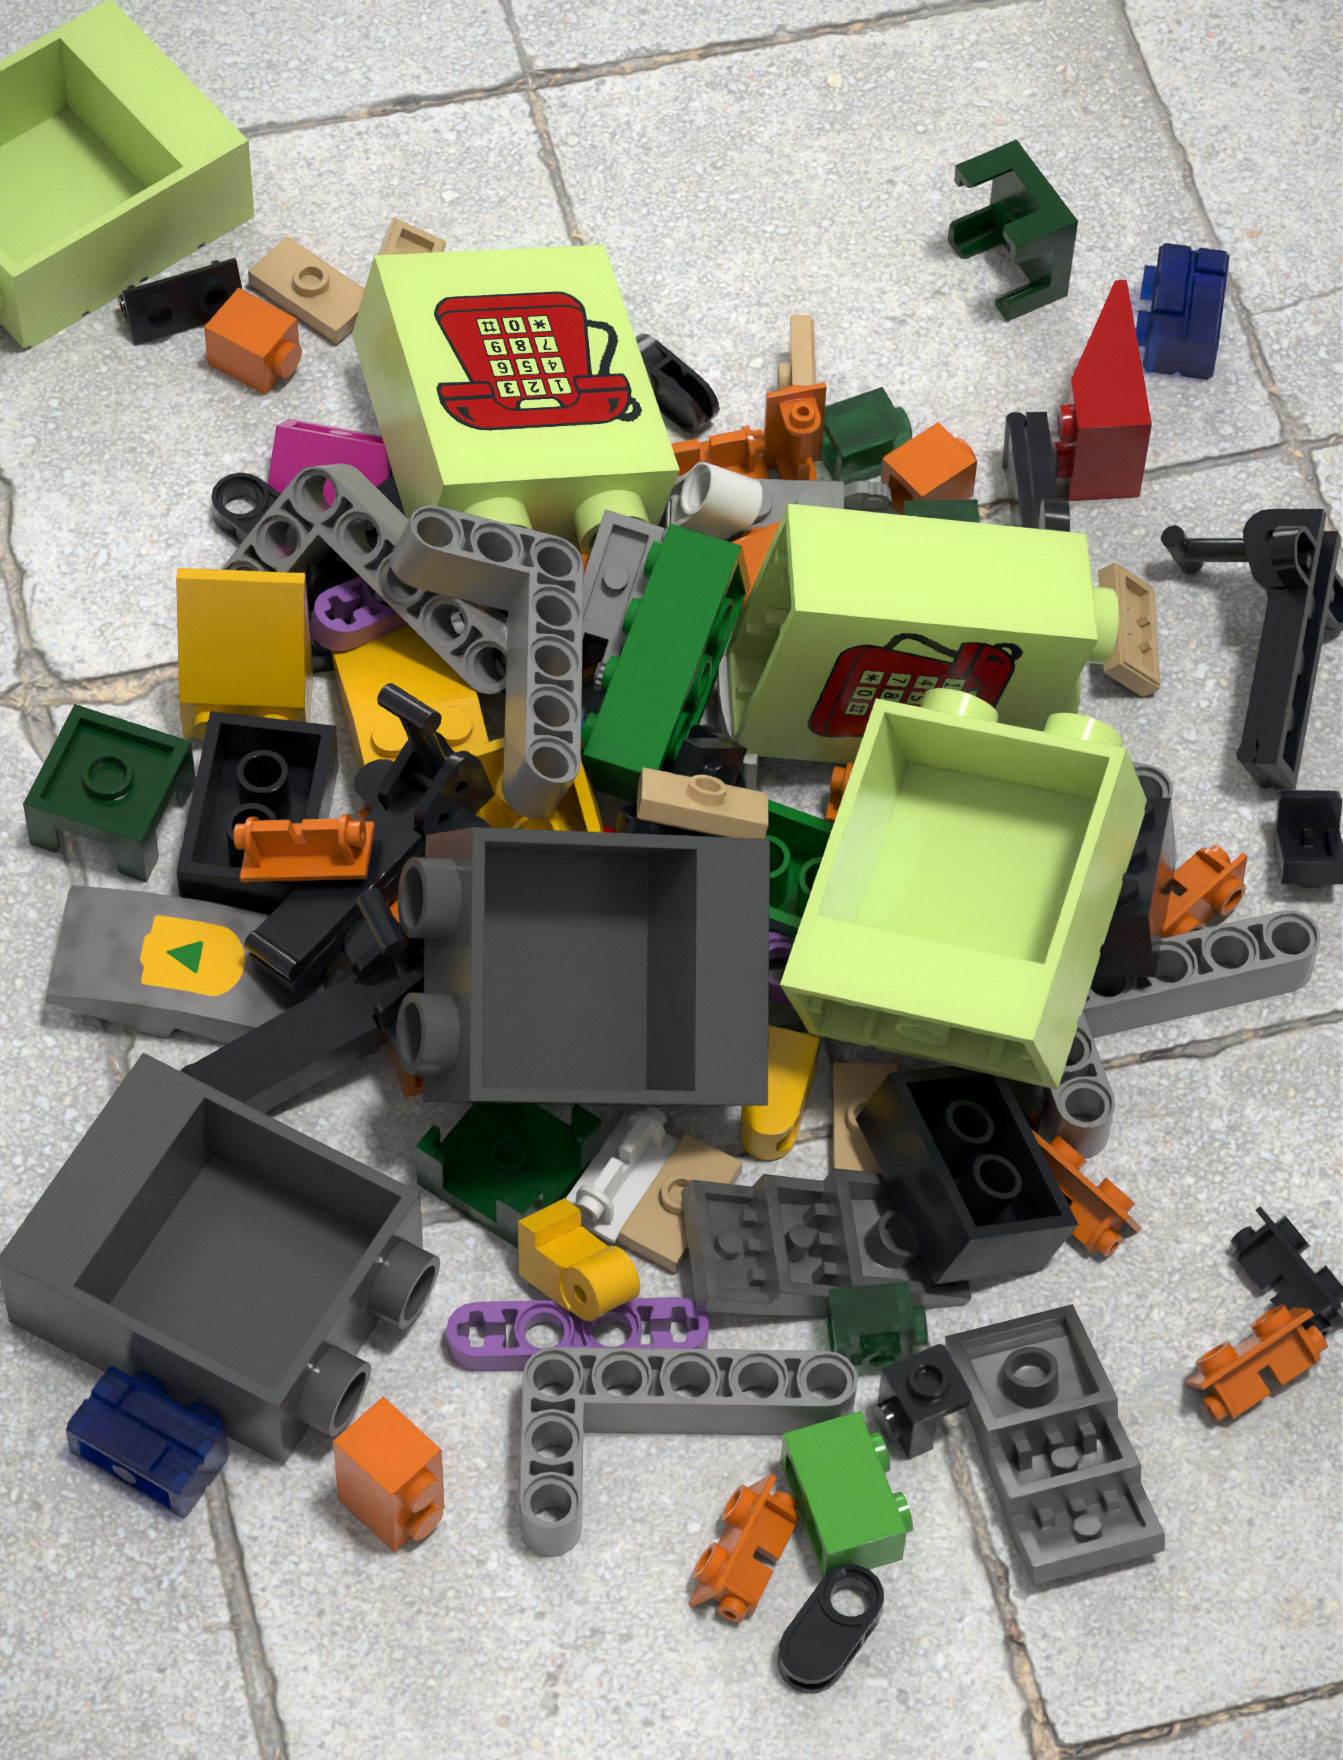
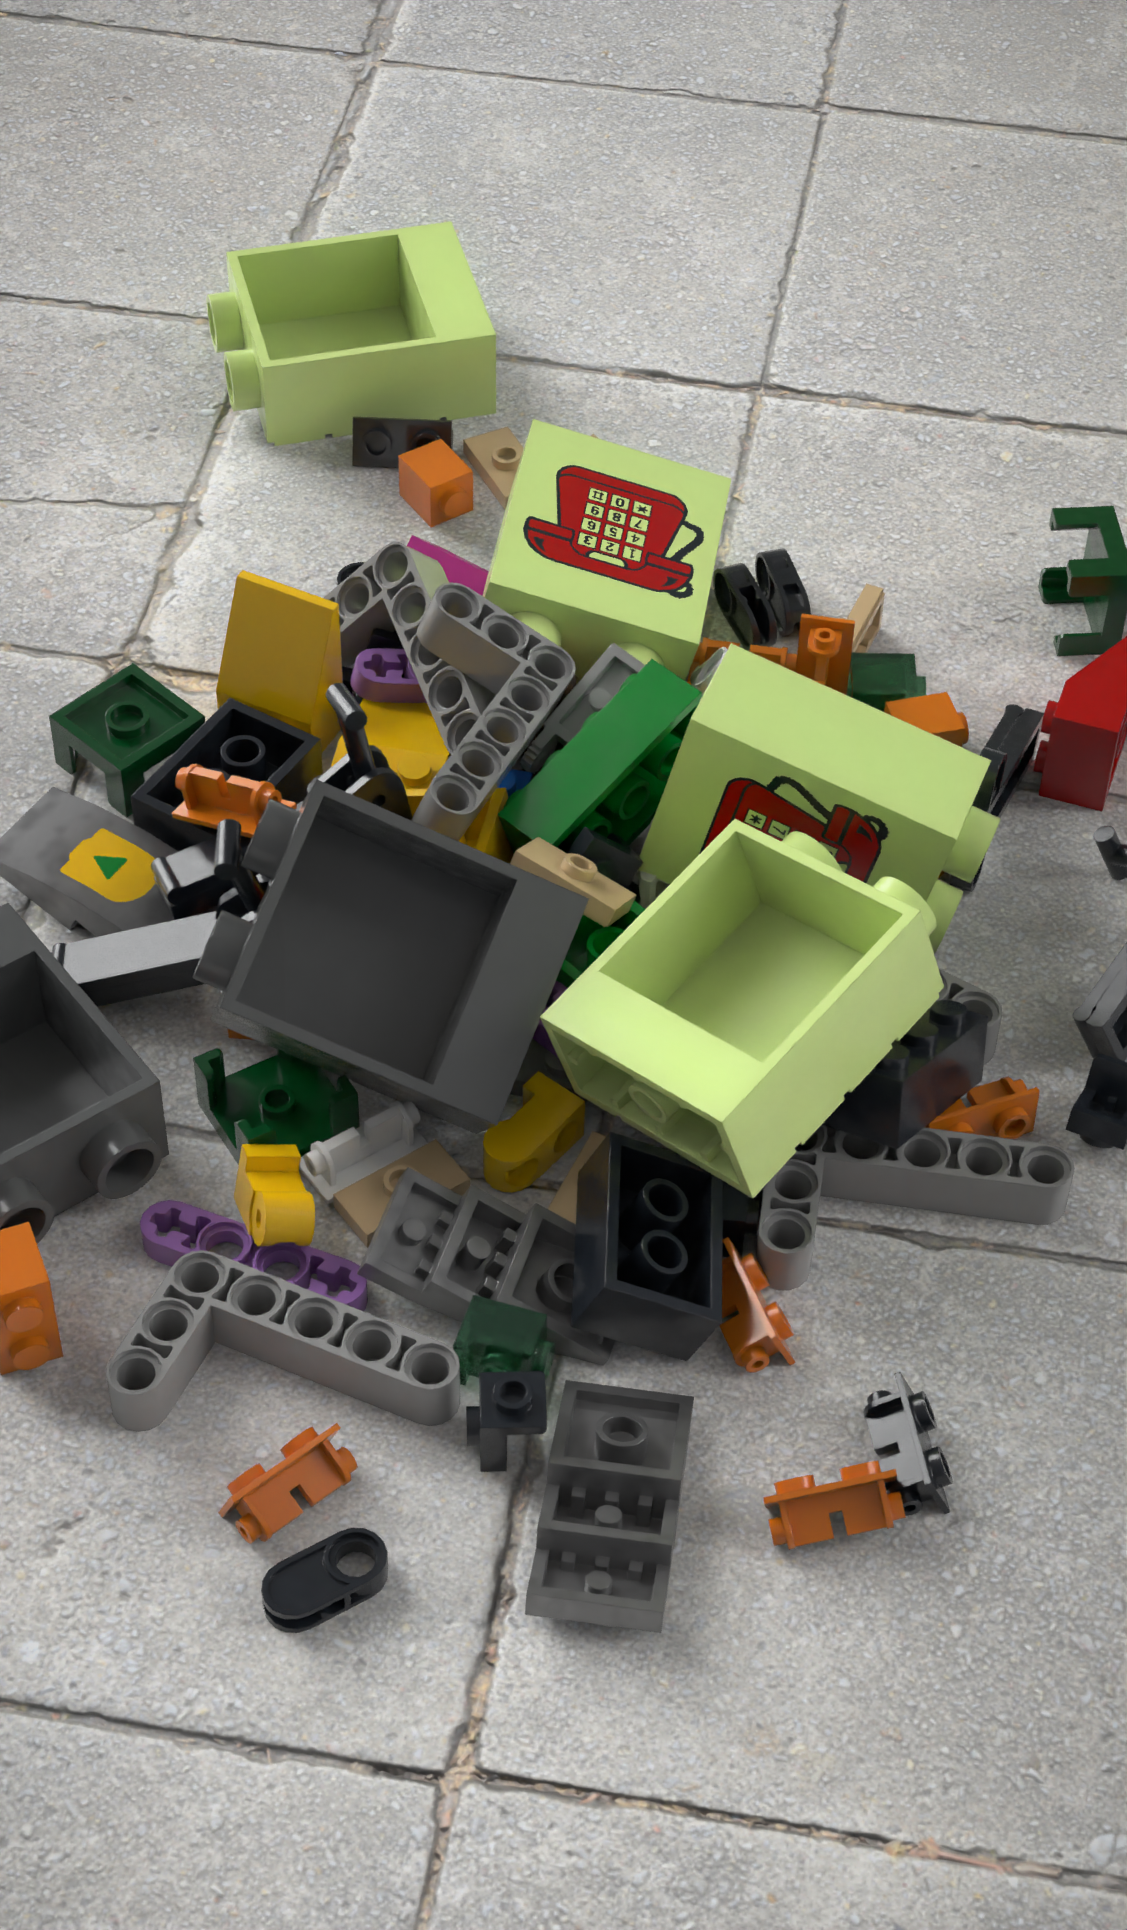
camera: 25 degrees right, 10 degrees down
bright green brick [780,1411,913,1577] -> none
tan plate [1098,562,1160,697] -> none
none -> black piece [755,548,811,637]

